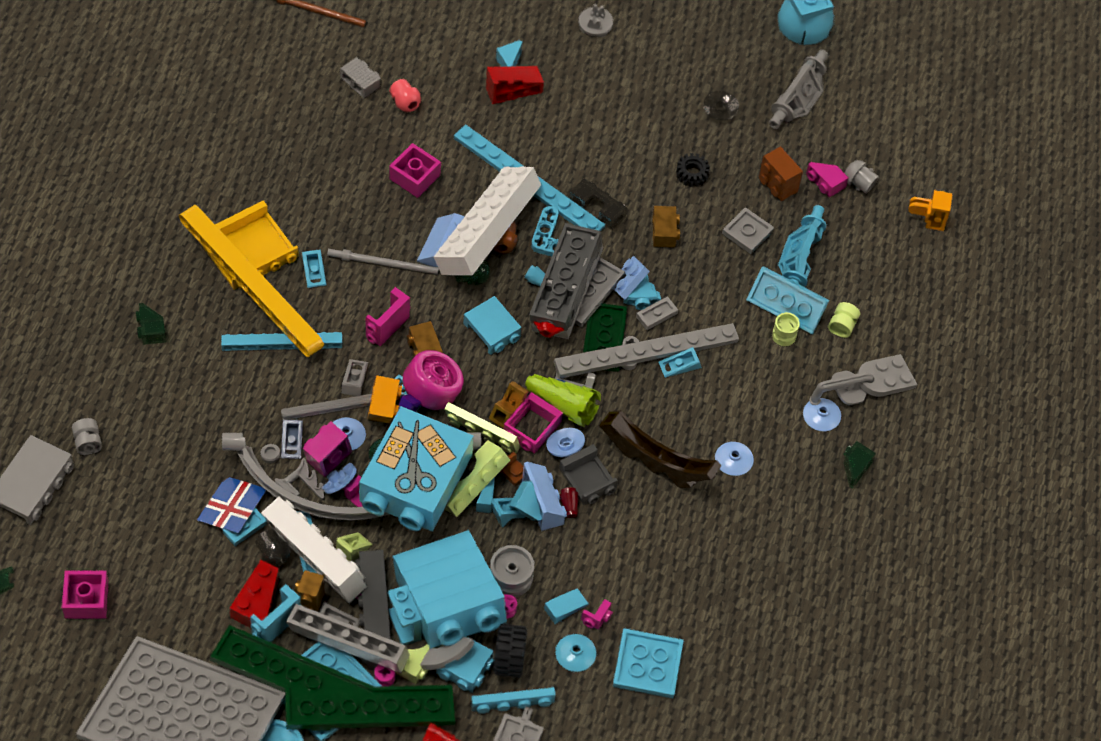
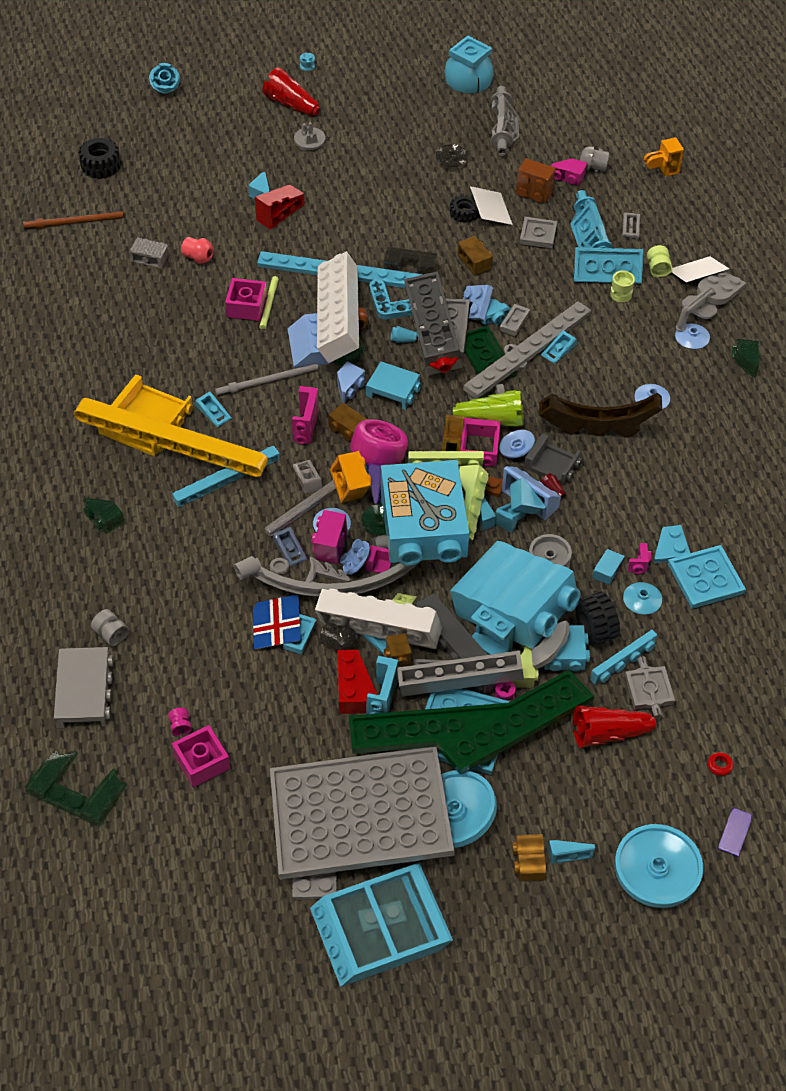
camera: 25 degrees left, 5 degrees down
none -> dark pink wheel [168,708,192,736]
none -> yellowish green bar [259,276,279,329]
none -> light blue slope [337,362,366,403]
none -> white sticker [470,186,512,225]
none -> light grey tile [622,213,640,240]
none -> medium azure wing [654,525,690,563]
none -> white sticker [672,257,729,282]

